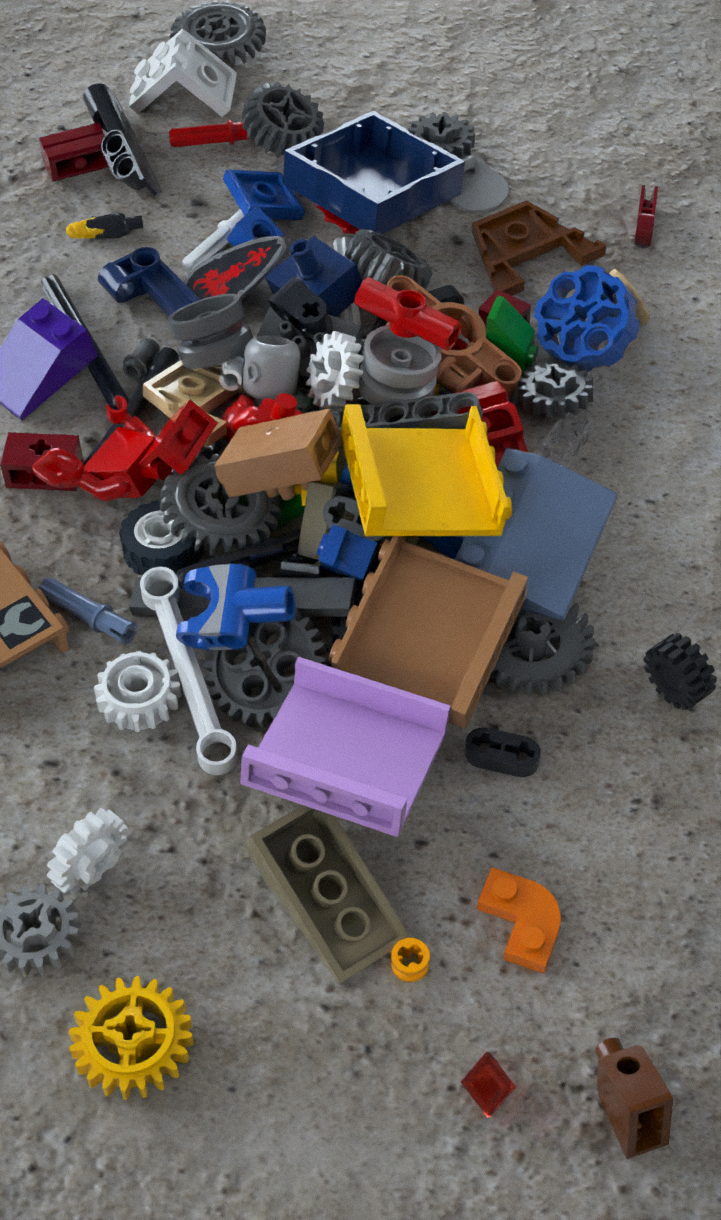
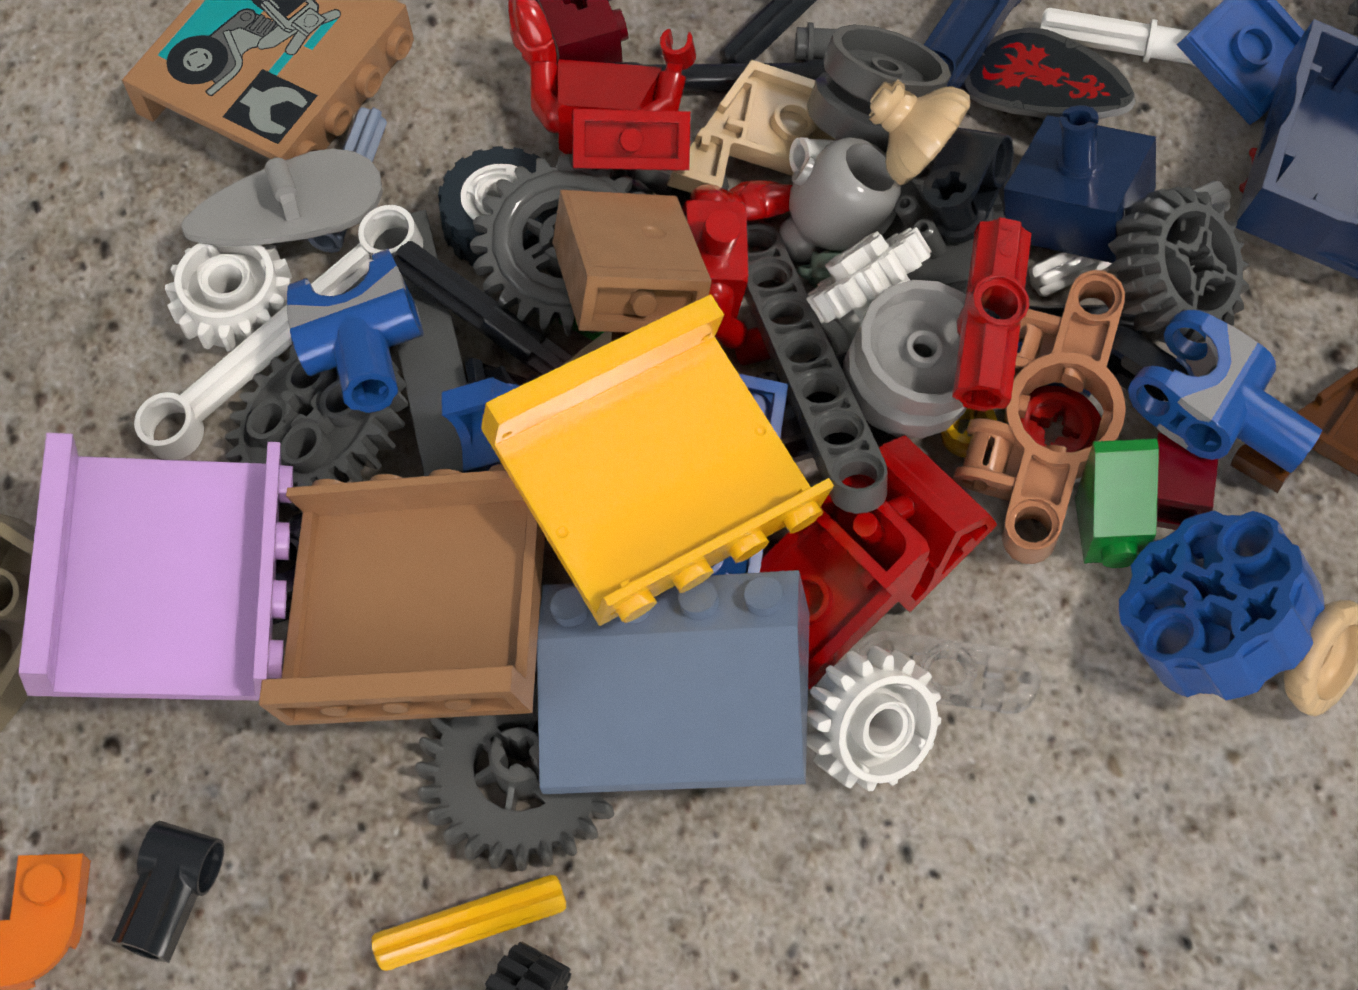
camera: 70 degrees right, 10 degrees up
blue brick [227,206,284,247] -> none
black beam [465,727,541,777] -> none
dark grey gear [518,362,593,419] -> none
none -> black piece [111,820,224,963]
none -> light grey shield [181,148,383,246]
none -> yellow axle [371,875,566,971]
none -> white gear [807,646,941,791]
none -> tan hair [869,80,970,185]
none -> blue connector [1128,310,1322,473]

